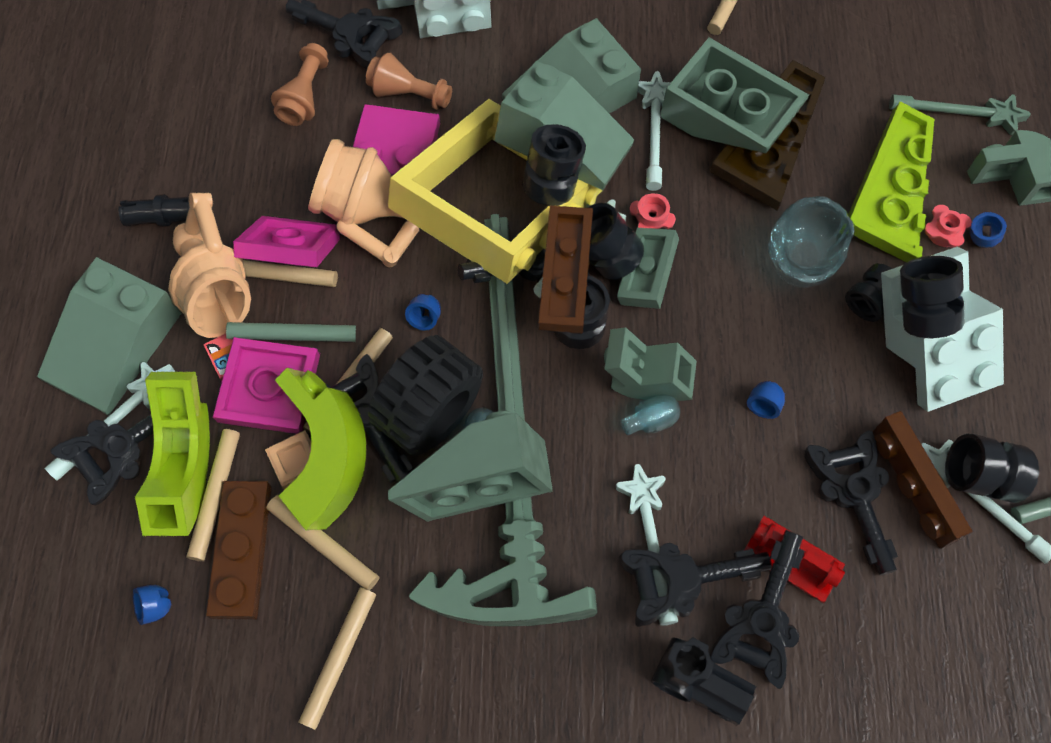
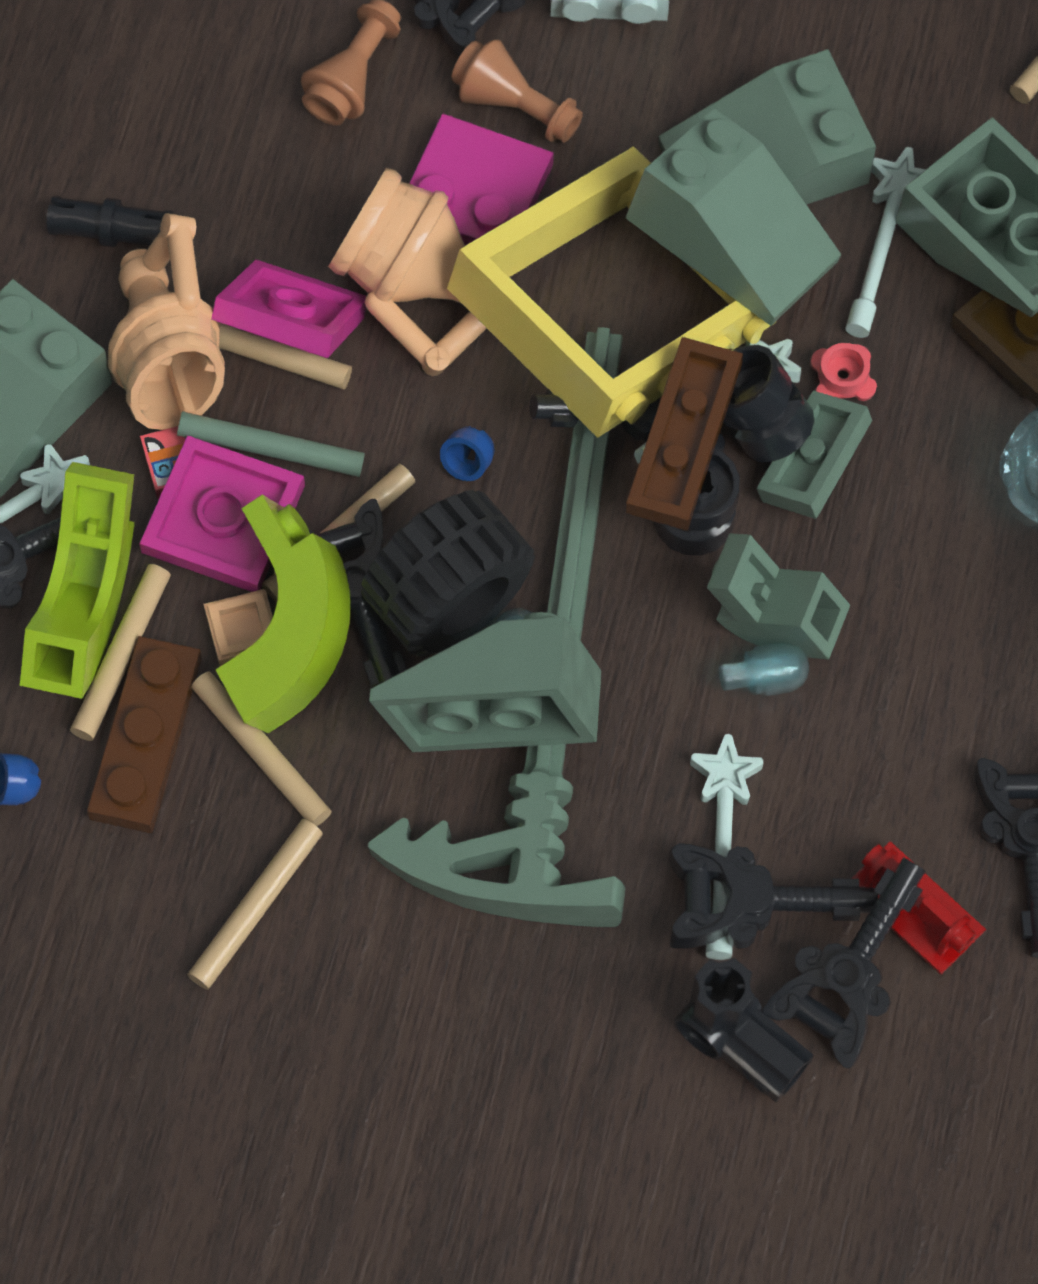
camera: 10 degrees right, 0 degrees up
black wheel [522,124,586,206] -> none
blue hinge [747,381,785,419] -> none

